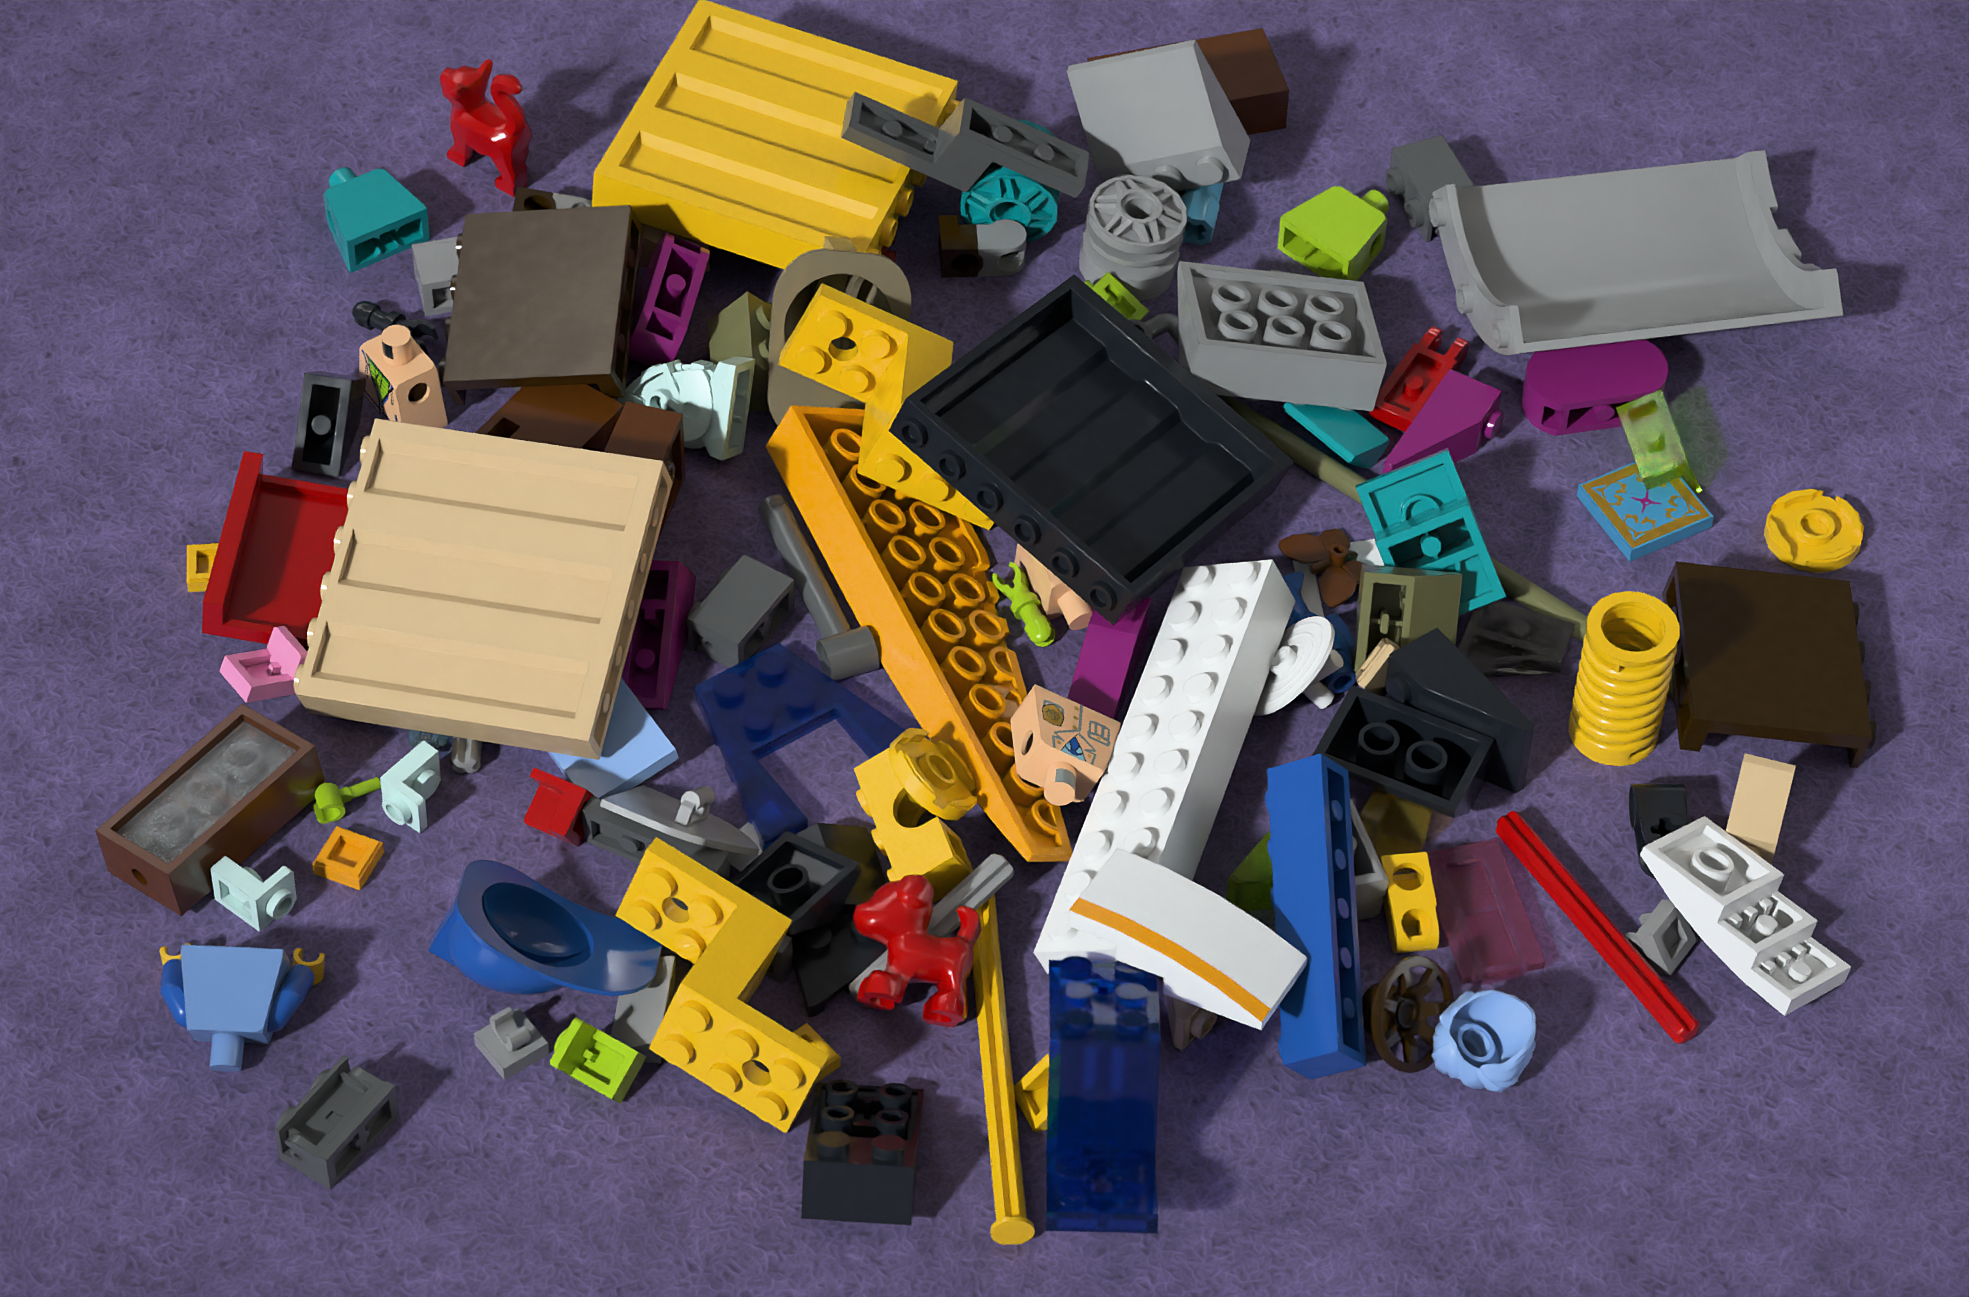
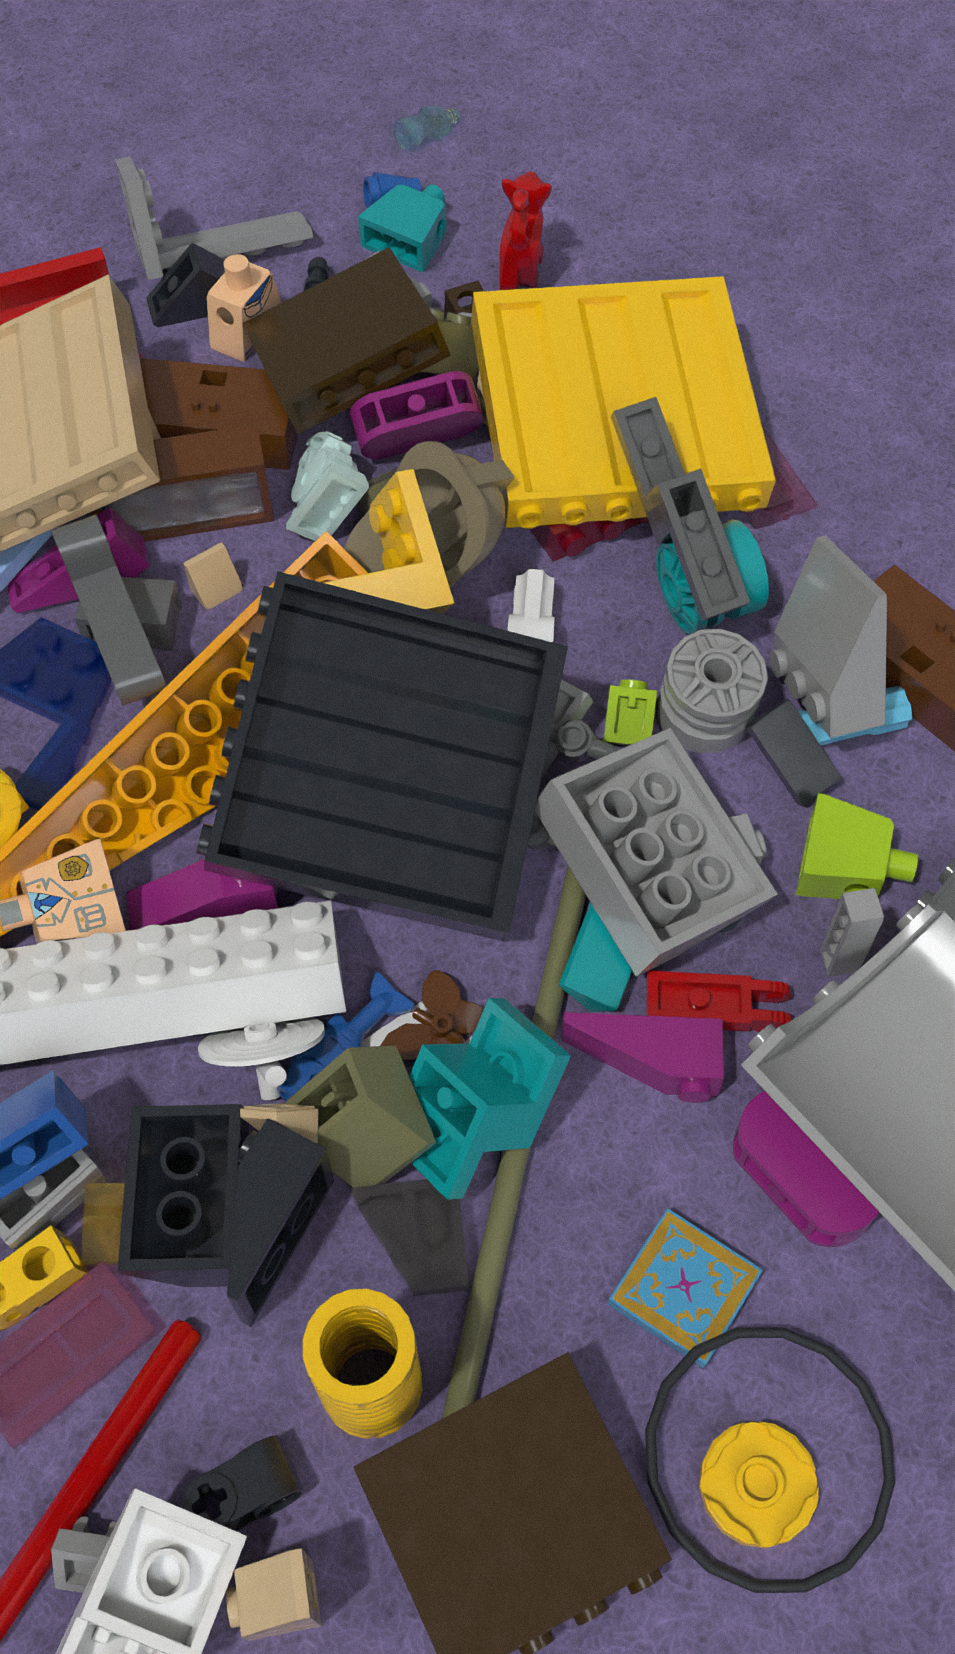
camera: 65 degrees right, 10 degrees up
dark grey piece [758,495,879,683] -> none
leg [939,215,1027,278] -> none
clear neon green panel [1616,389,1702,494] -> none
none -> dark grey beam [51,515,166,706]
none -> light grey bracket [115,156,313,280]
none -> tan slope [183,542,243,609]
none -> blue cone [363,172,421,208]
none -> clear light blue piece [393,105,460,150]
none -> white piece [508,569,555,642]
none -> black piece [645,1327,895,1593]
none -> black tile [745,699,842,806]
none -> light grey piece [820,888,884,977]

